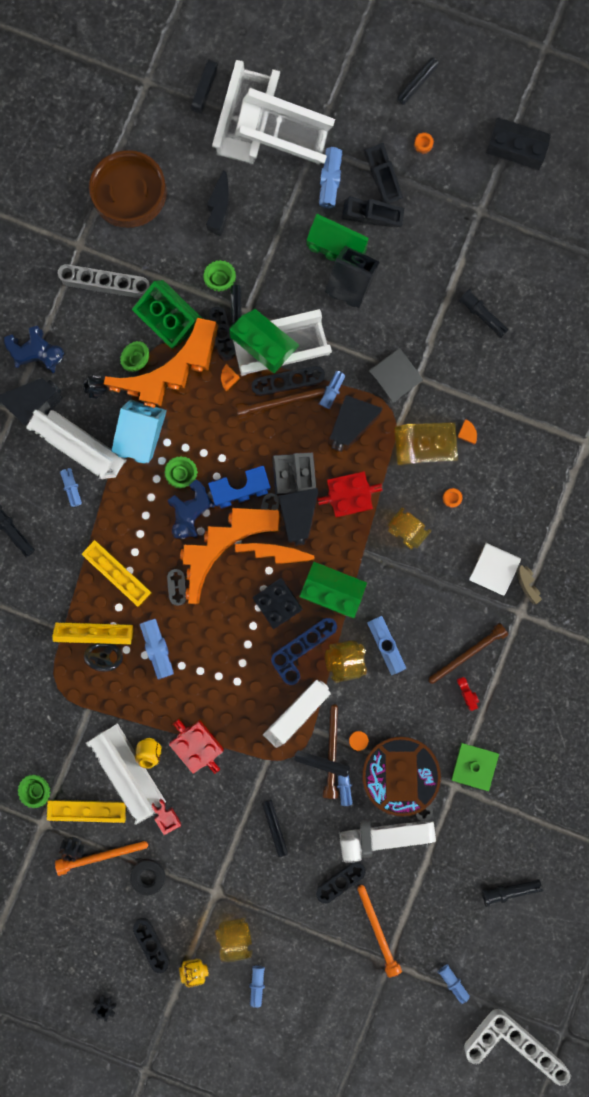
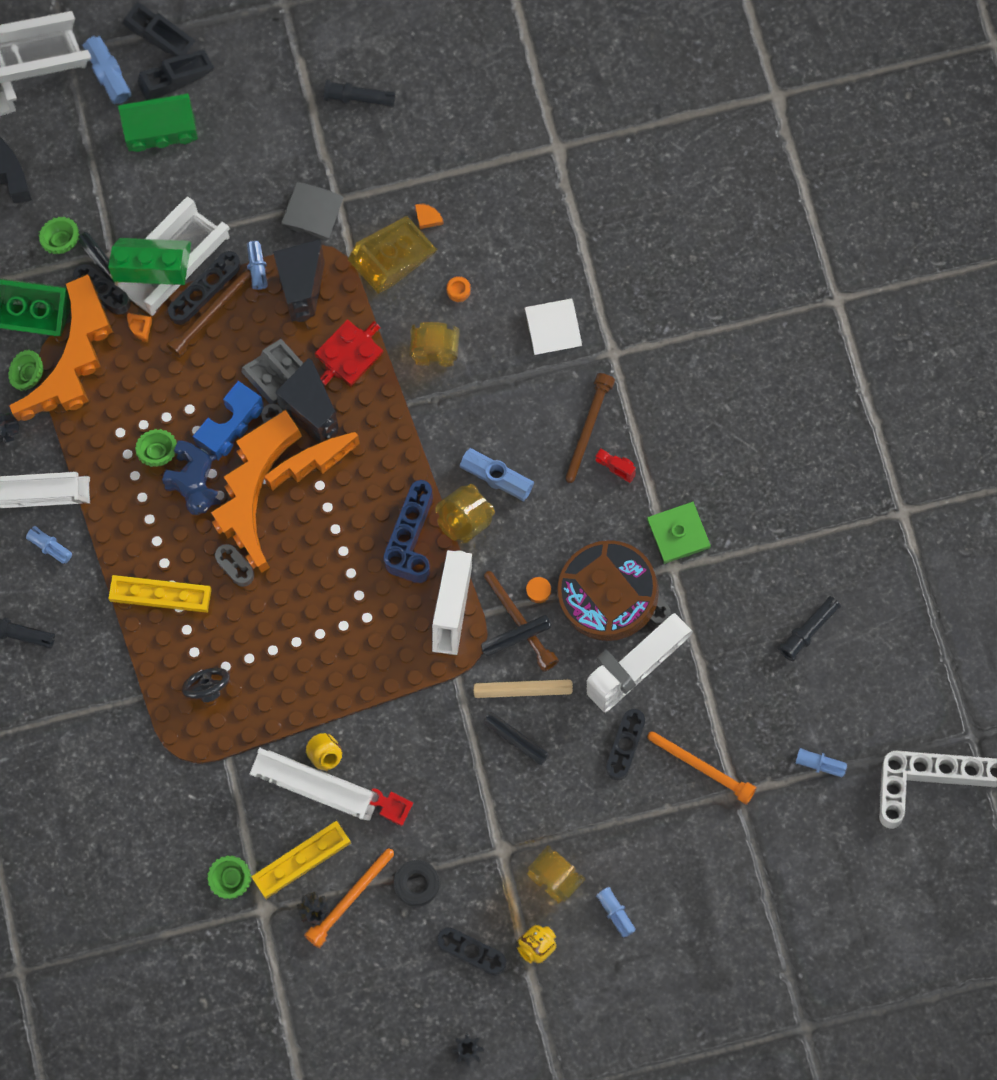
camera: 30 degrees left, 15 degrees down
yellow plate [52,623,133,644] -> none
medium azure slope [111,400,167,463] -> none
medium blue piece [140,619,174,679] -> none
plate [169,719,224,774] -> none
black hinge [252,578,303,630] -> none
green slope [300,562,367,618] -> none
black slope [325,246,380,308] -> none
medium blue axle [337,774,352,806] -> none
dark tan slope [516,565,542,605] -> none
none -> tan axle [474,680,573,698]

